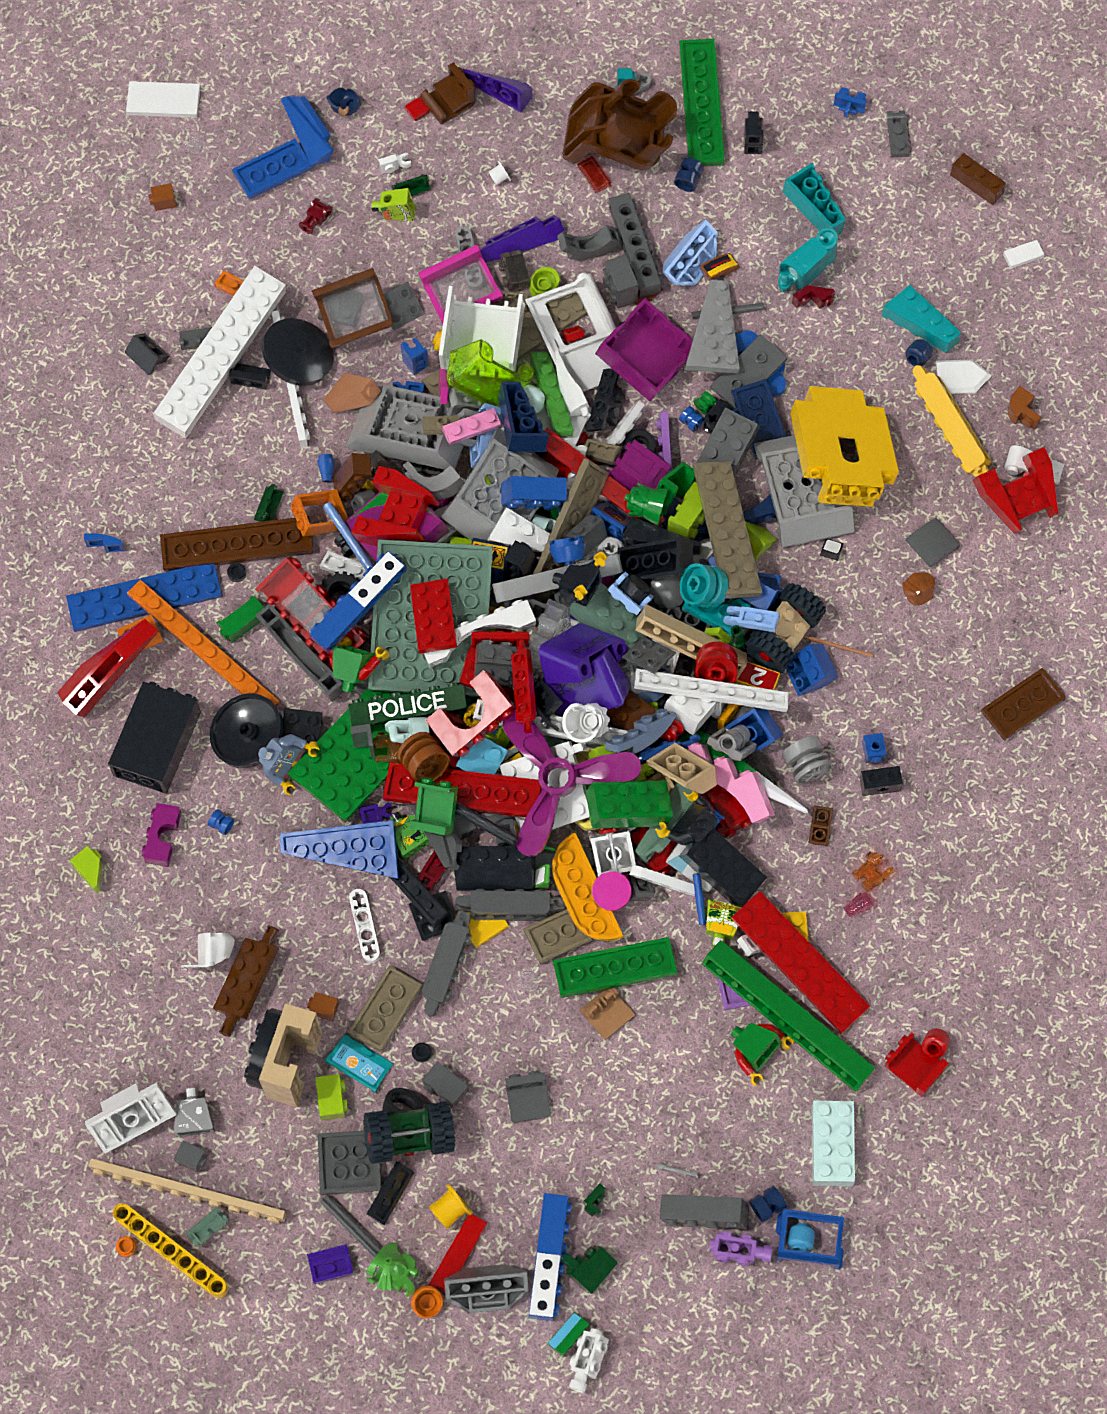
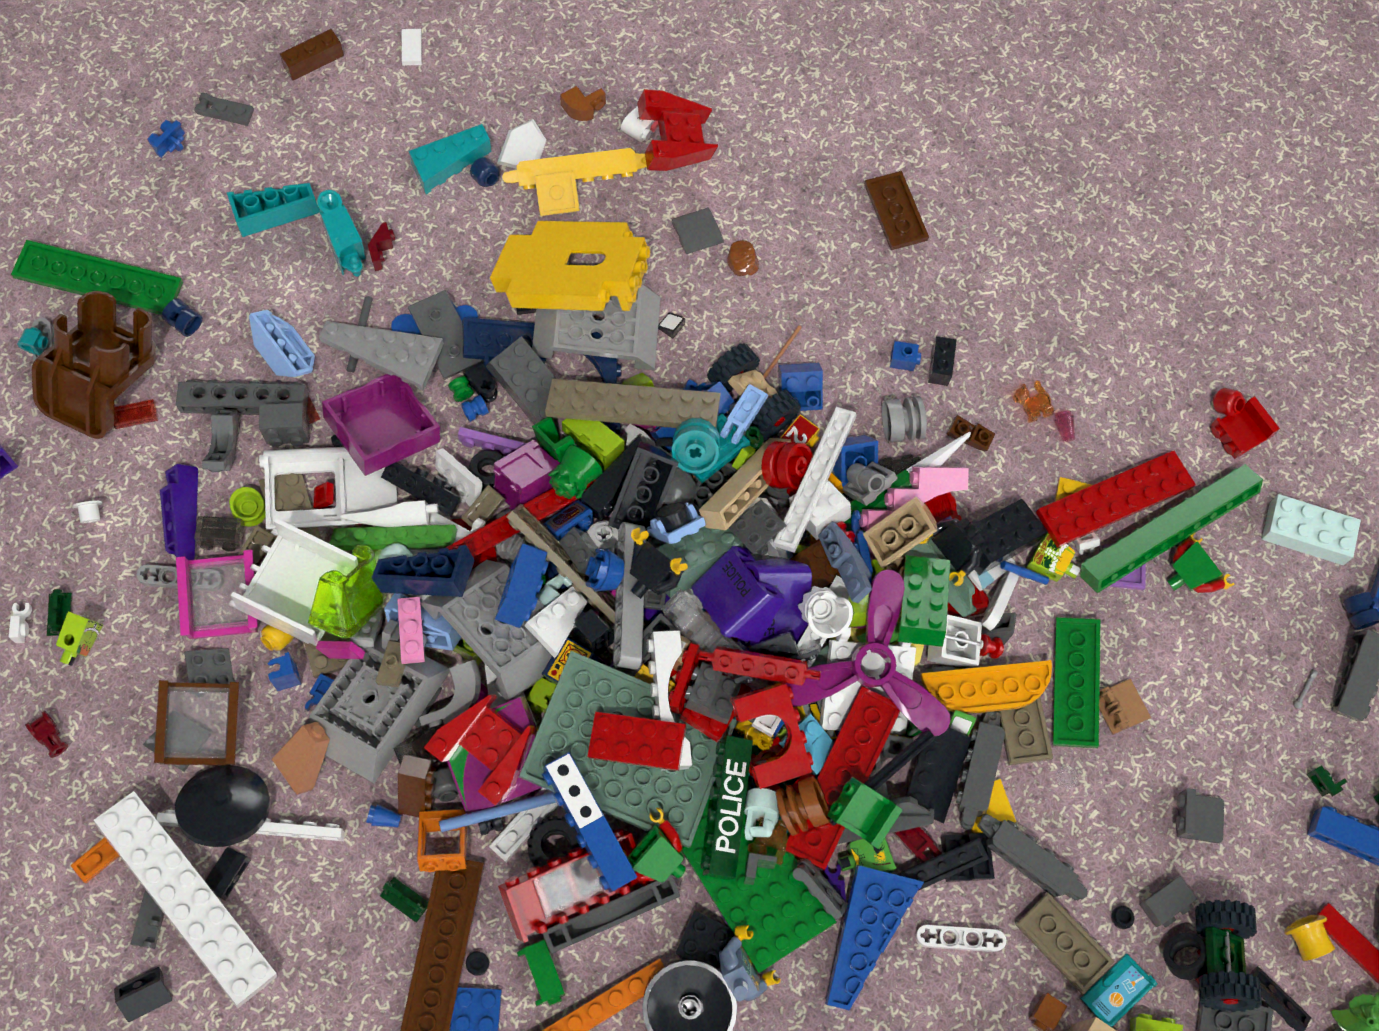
camera: 80 degrees left, 0 degrees up
dark pink tile [592,871,632,911] -> none
slope [700,253,740,282] -> none
black hips [743,111,764,154] -> none
none -> yellow tile [534,171,580,216]
none -> dark grey plate [793,858,848,920]

